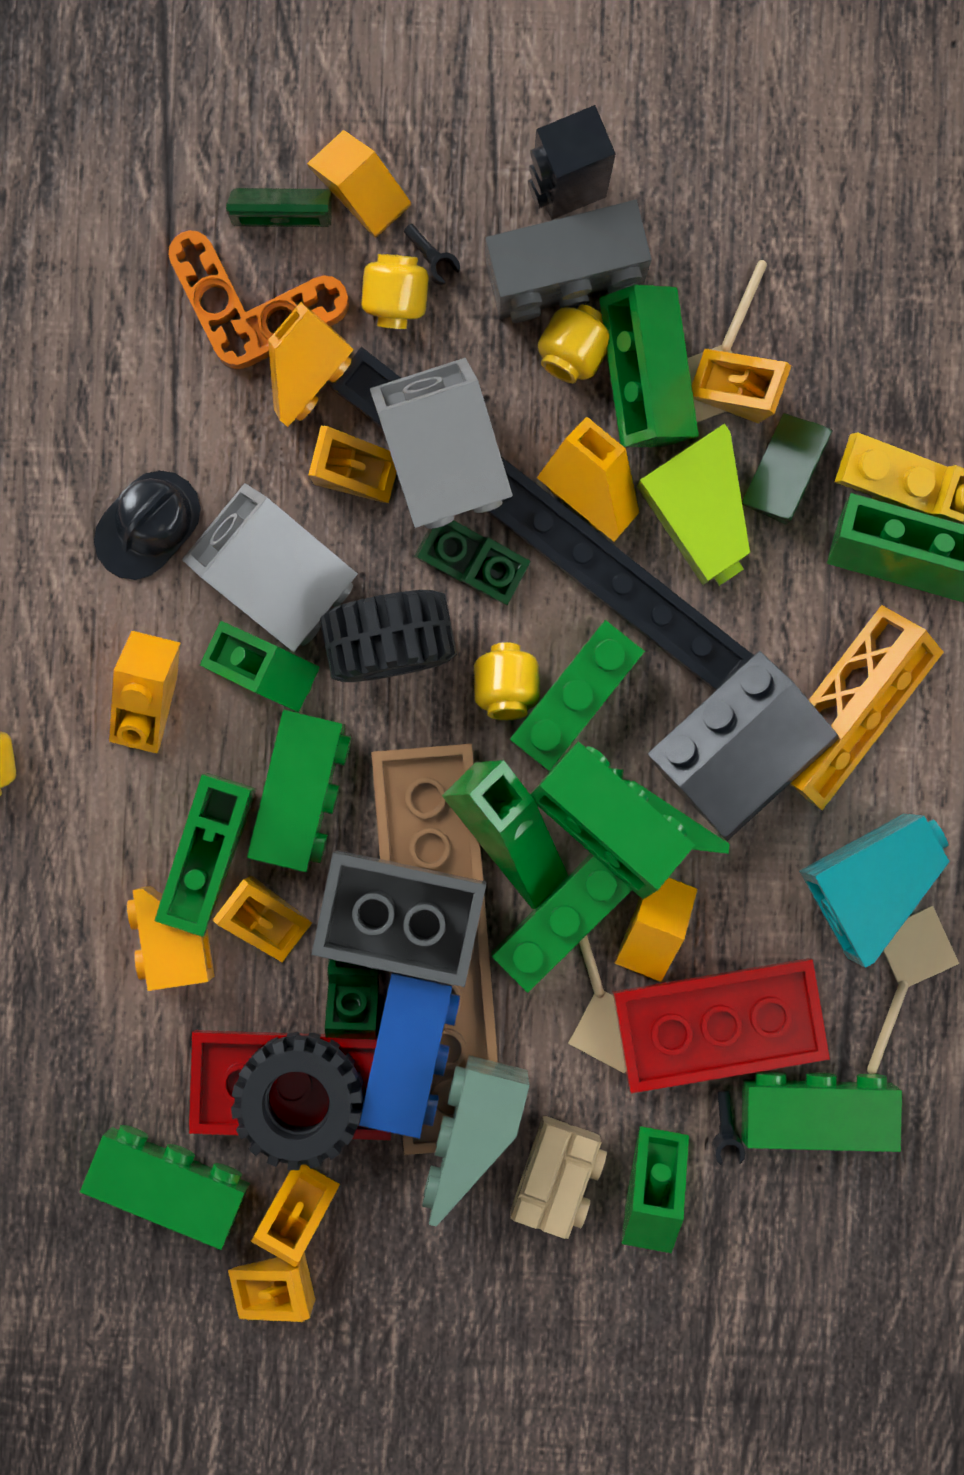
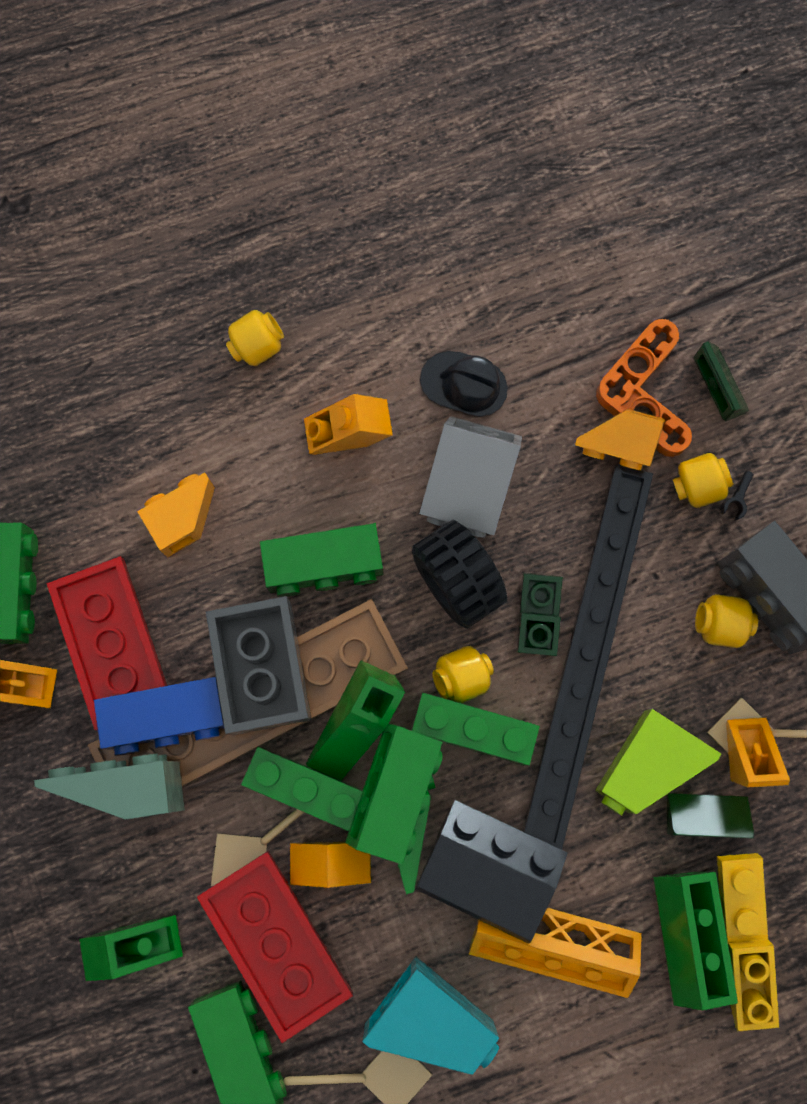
camera: 65 degrees right, 10 degrees down
green slope [154,773,257,937] -> none
green slope [200,620,320,713] -> none
light orange slope [213,875,312,962] -> none
black tyre [231,1032,365,1170] -> none
light orange slope [307,130,412,238] -> none
light orange slope [308,426,396,503] -> none
dark green slope [325,959,380,1039] -> none
light grey slope [370,358,513,529] -> none
tan brick [510,1116,607,1239] -> none
light orange slope [537,417,639,542] -> none
green brick [599,284,699,448] -> none
black hand [712,1091,745,1165] -> none

